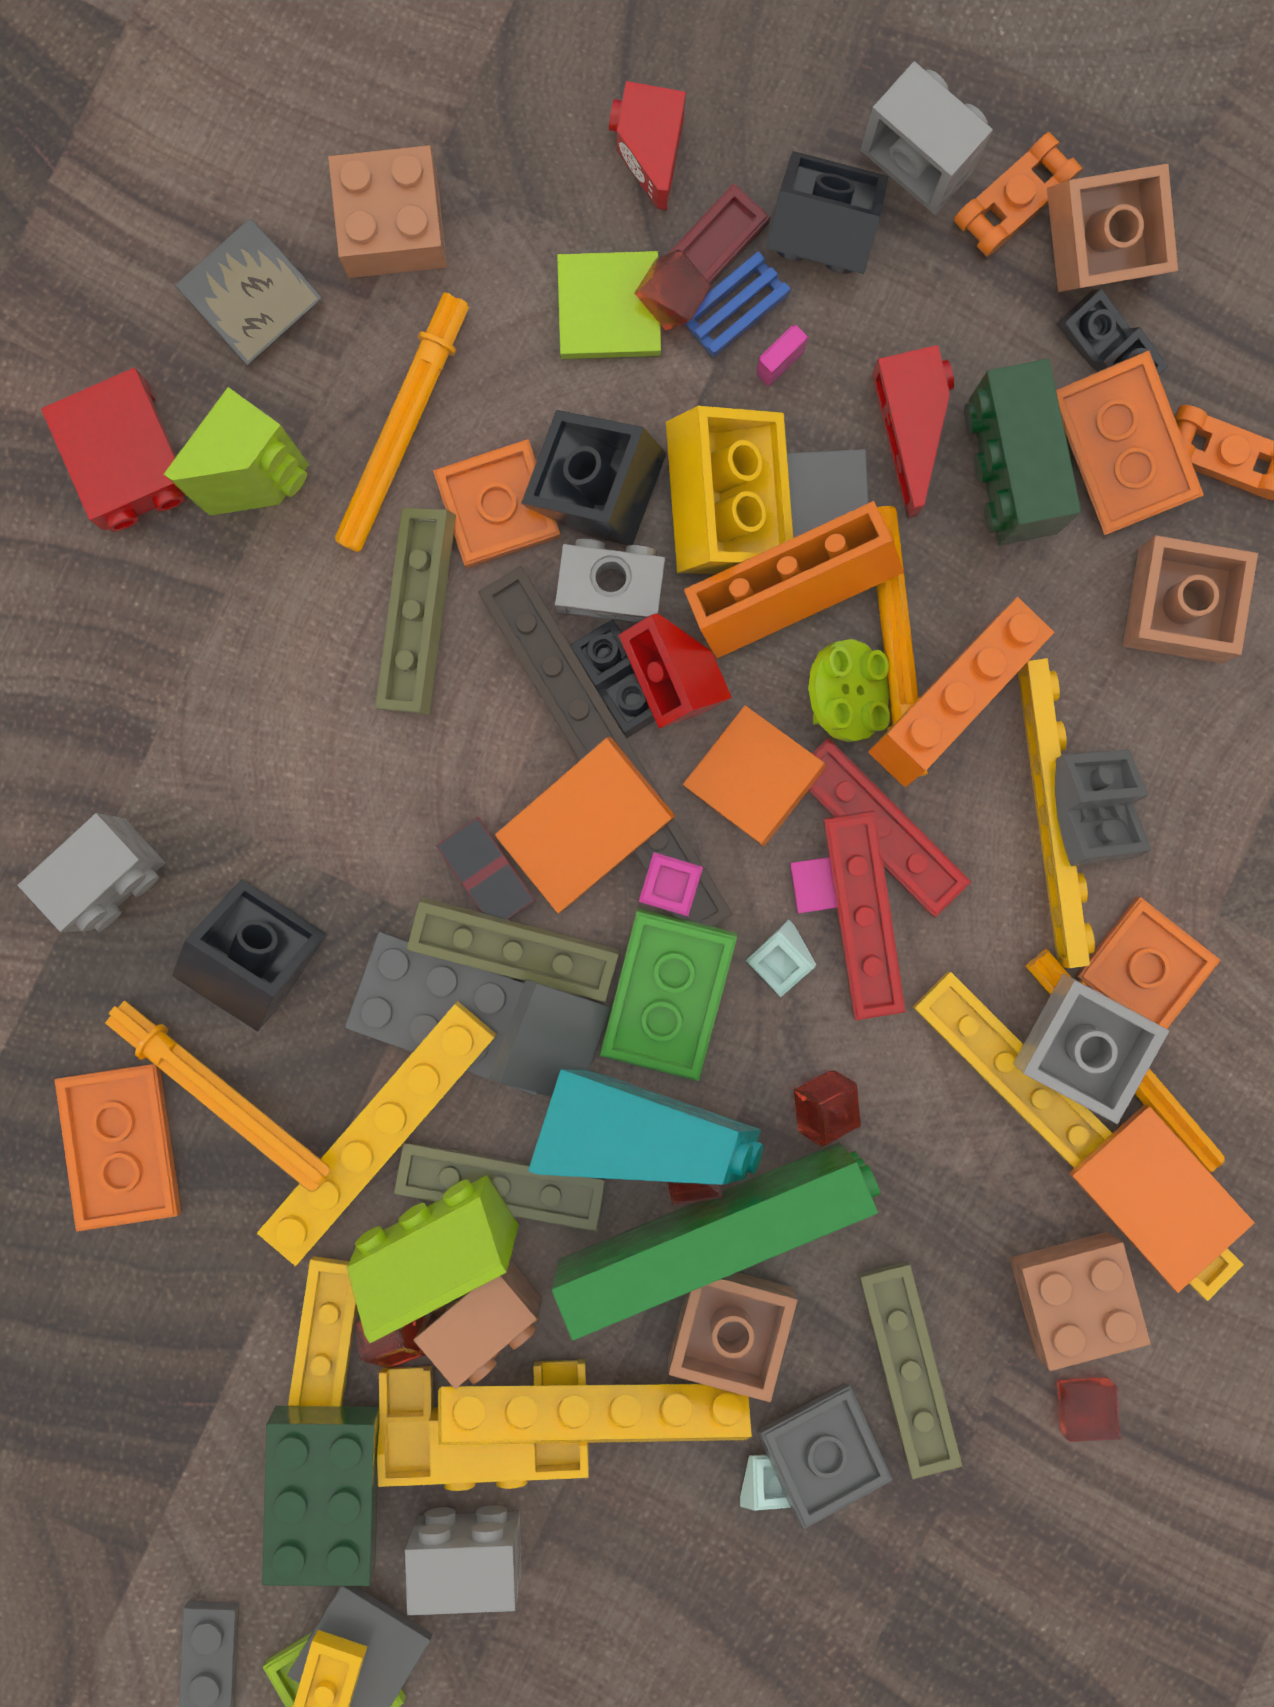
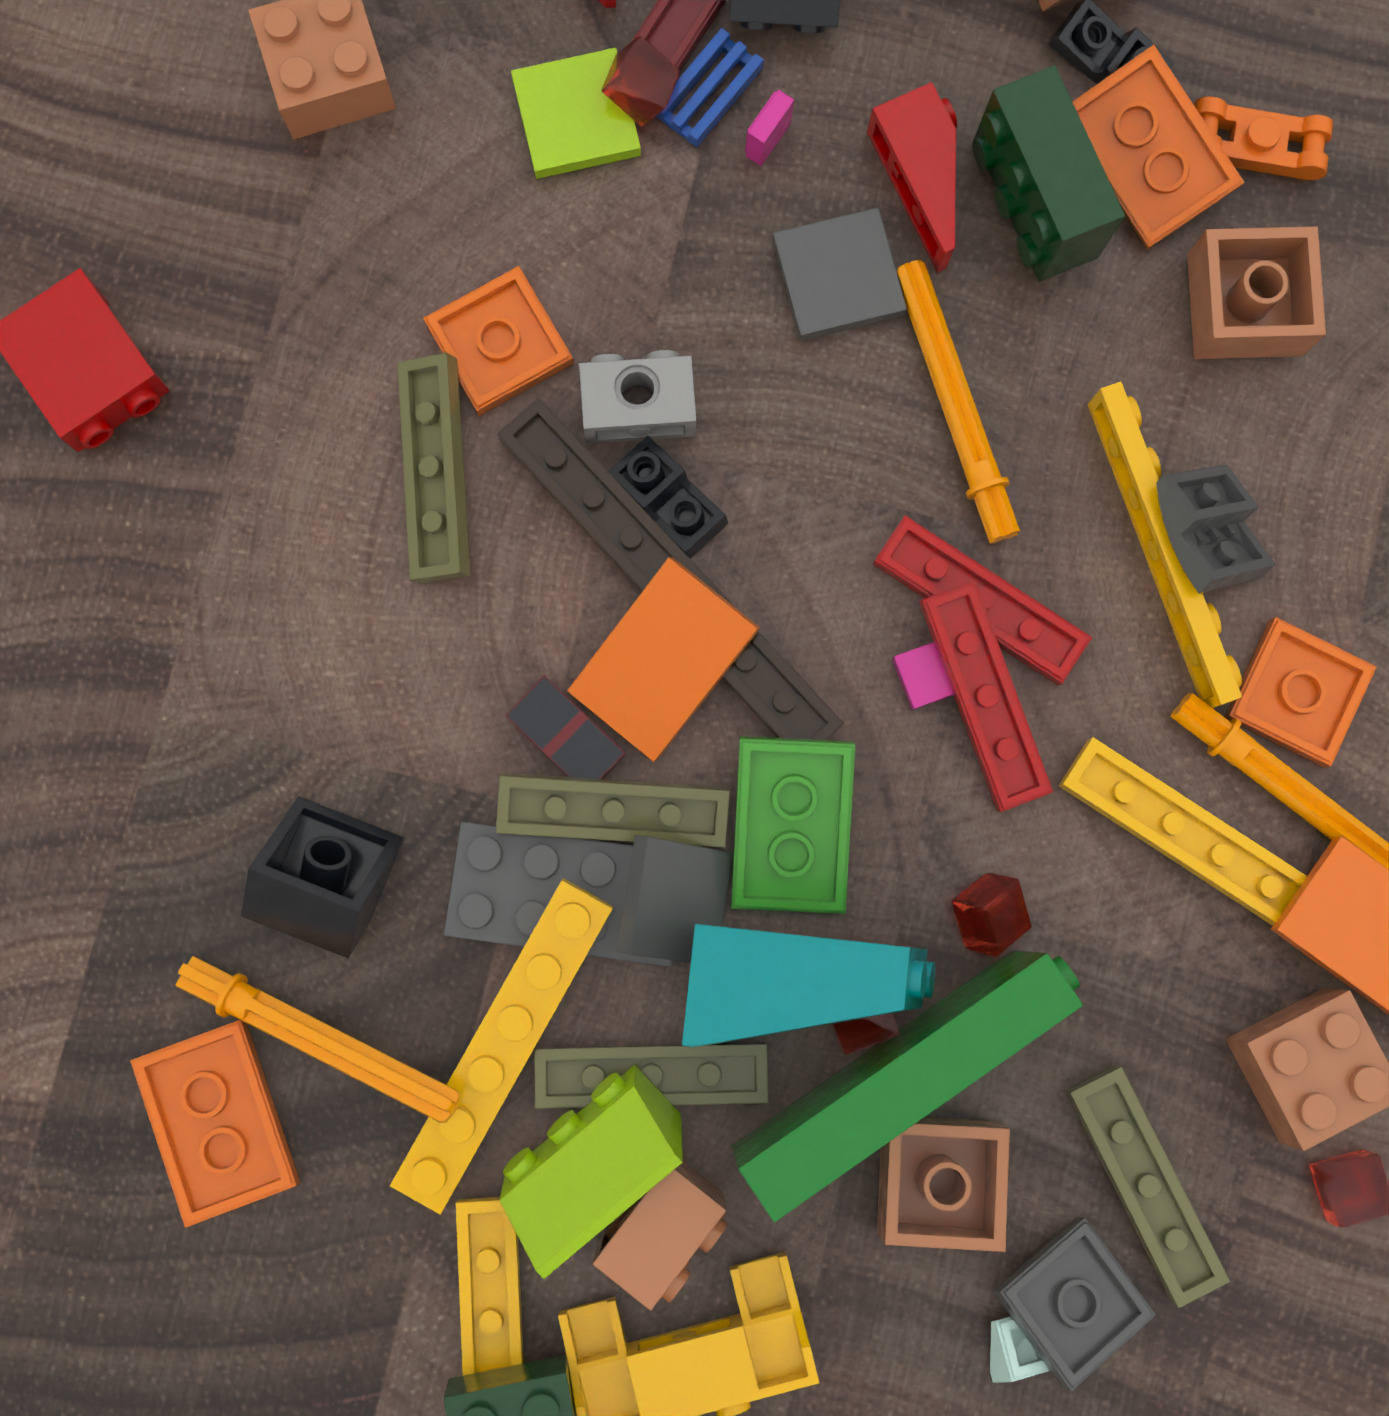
camera: 20 degrees left, 5 degrees down
light grey brick [17,813,166,932] -> none
lime slope [164,387,309,516] -> none
slope [175,218,322,365] -> none
light orange axle [335,292,469,552] -> none
clear red slope [356,1316,426,1368] -> none
yellow plate [438,1384,752,1445] -> none
black slope [521,410,667,545] -> none
red slope [618,613,732,729] -> none
dark pink tile [639,852,703,916] -> none
yellow slope [666,406,793,574] -> none
orange tile [682,705,827,847] -> none
orange brick [684,501,904,659] -> none
light aqua slope [746,919,816,997] -> none
lime plate [808,639,890,742] -> none
orange brick [868,597,1055,787] -> none
light grey brick [1013,973,1169,1124] -> none

